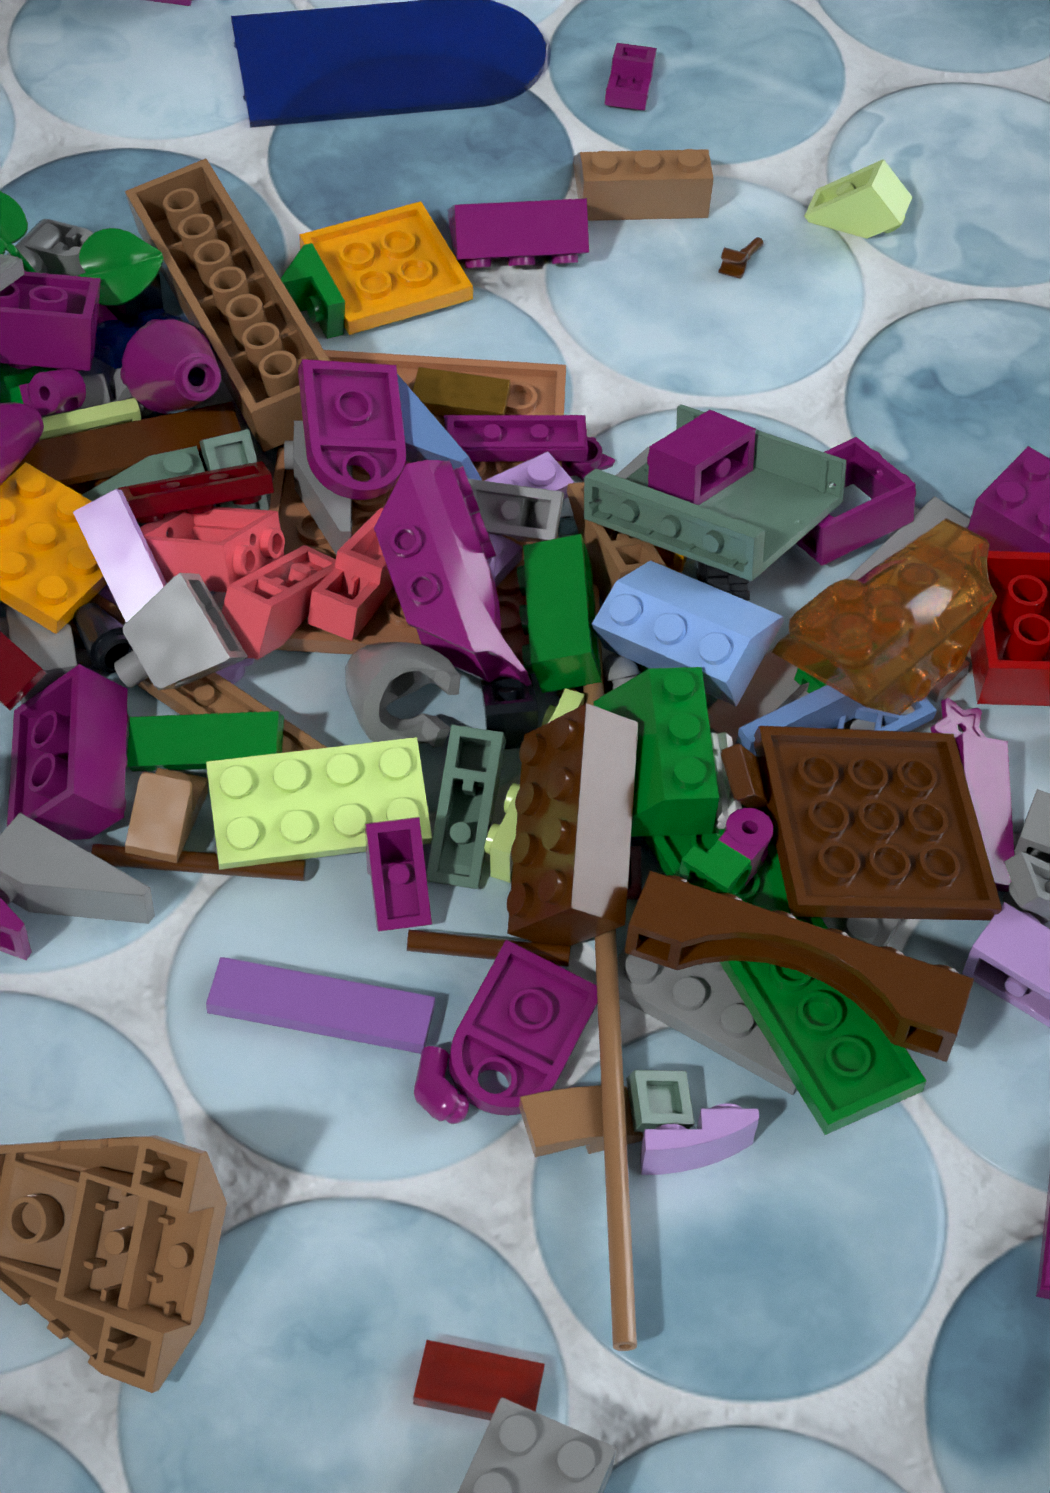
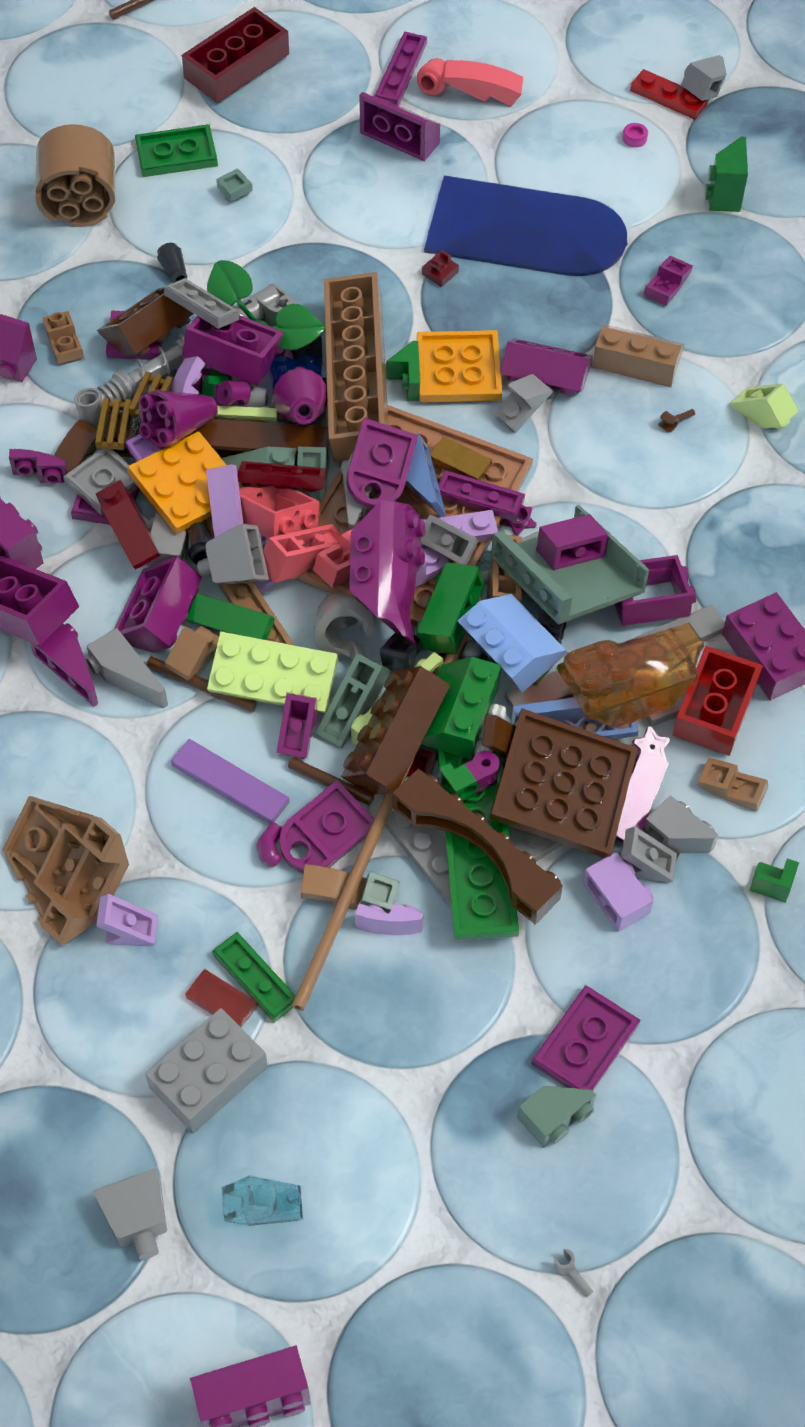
camera: 25 degrees right, 5 degrees up
none -> lavender slope [96,894,158,946]
none -> green tile [212,932,296,1023]
none -> dark red tile [422,250,459,287]
none -> light grey slope [494,374,553,433]

